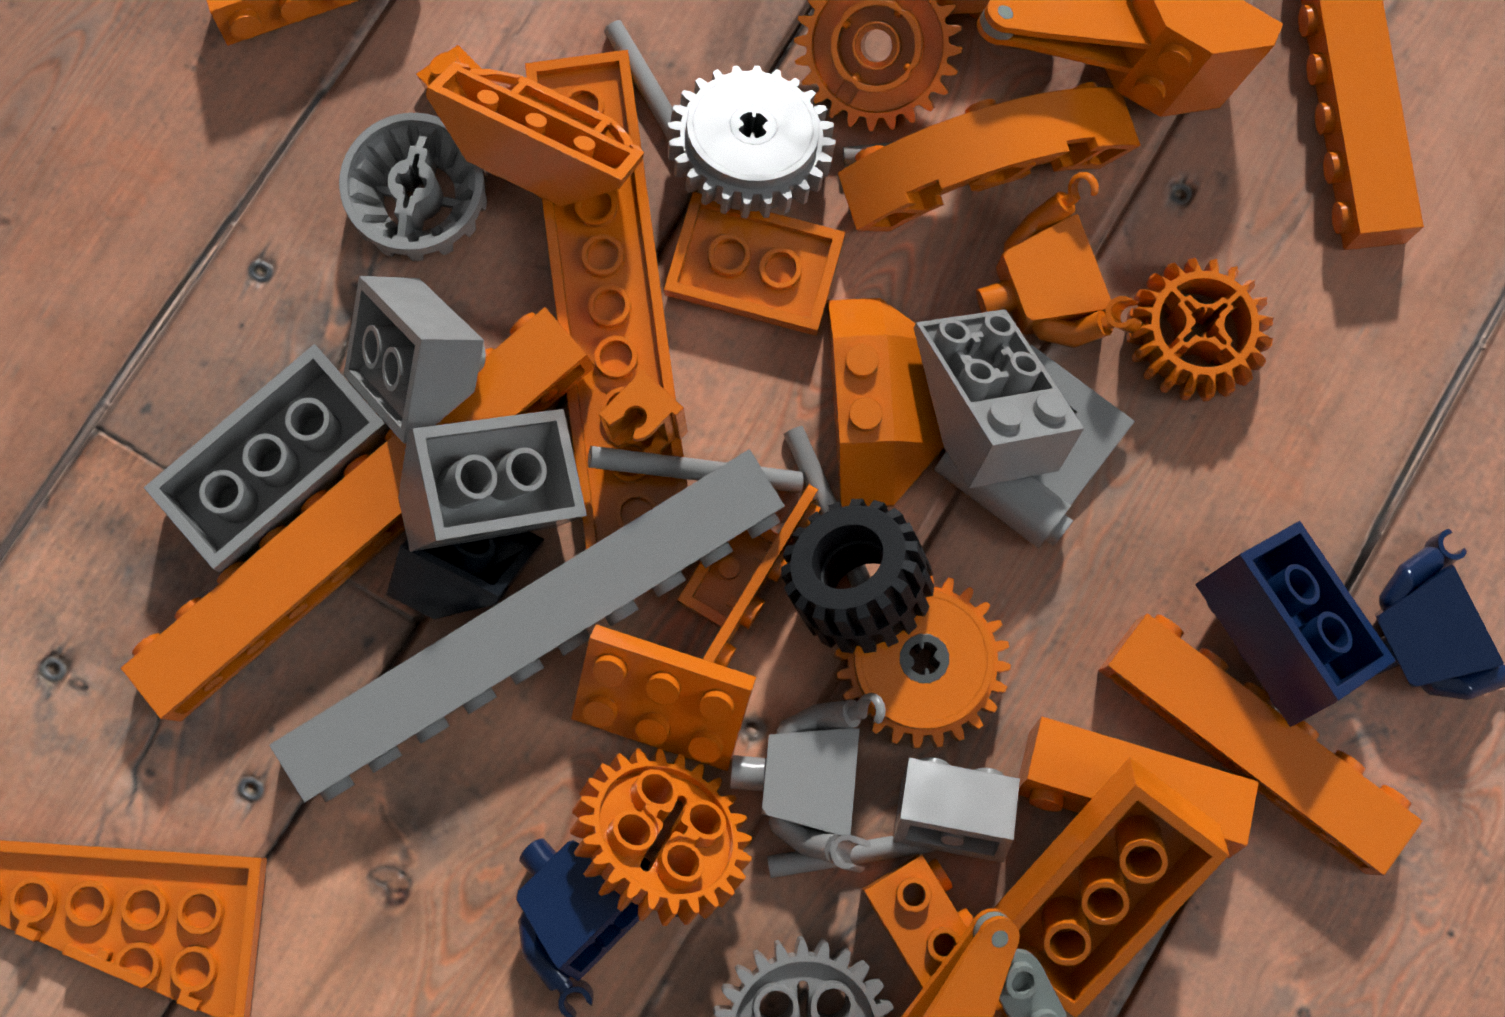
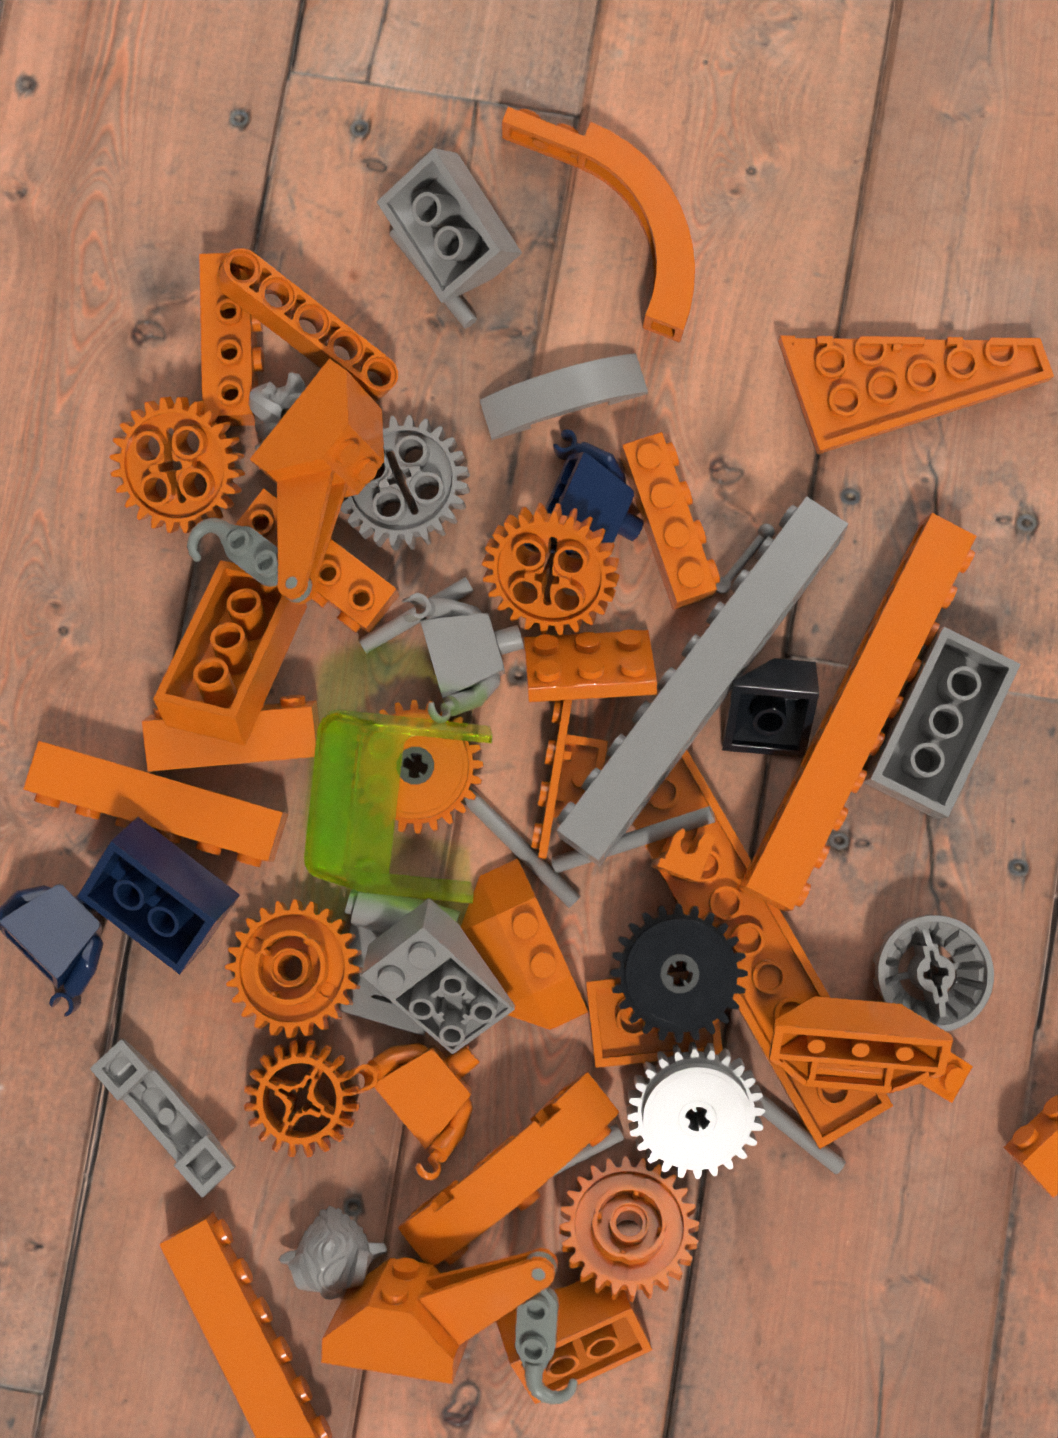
camera: 155 degrees right, 5 degrees up
light grey slope [344,276,486,443] -> none
light grey slope [398,409,587,552] -> none
black tyre [781,499,934,654] -> none
light grey brick [893,757,1020,863] -> none
none -> light grey slope [90,1039,236,1198]
none -> orange gear [225,899,363,1038]
none -> light grey hair [279,1206,387,1300]
none -> clear neon green windscreen [304,710,493,904]
none -> black gear [609,904,748,1043]
none -> orange brick [620,432,720,610]
none -> light grey hinge [716,524,775,594]

